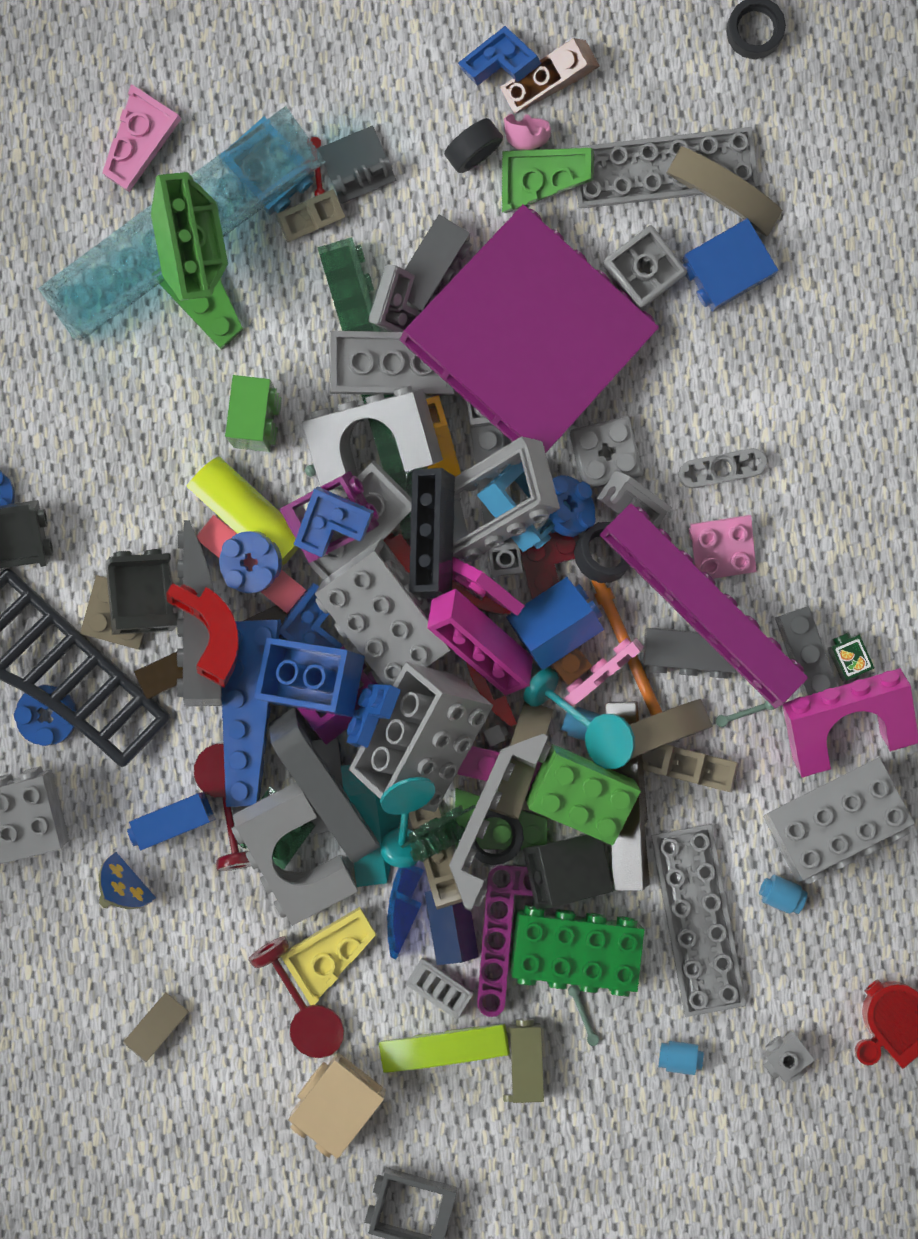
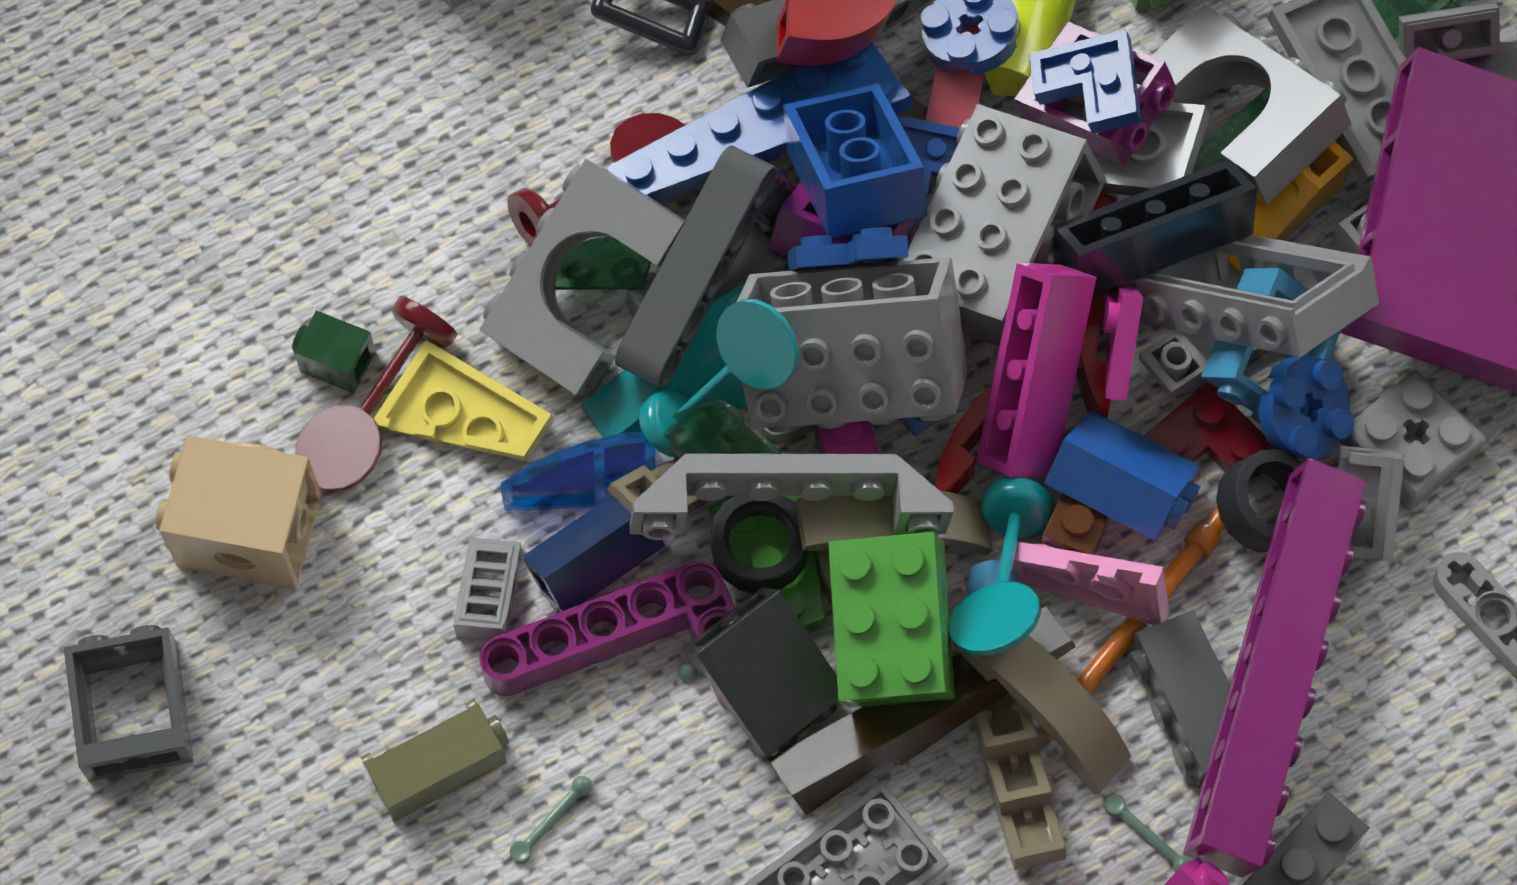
camera: 65 degrees right, 20 degrees down
blue shield [99,852,156,909] -> none
dark tan slope [123,992,189,1062] -> none
blue brick [127,792,216,851] -> none
lime slope [379,1024,510,1073] -> none
green brick [510,905,645,997] -> none
bright pink hinge [689,515,756,579] -> none
none -> dark green brick [292,310,376,394]

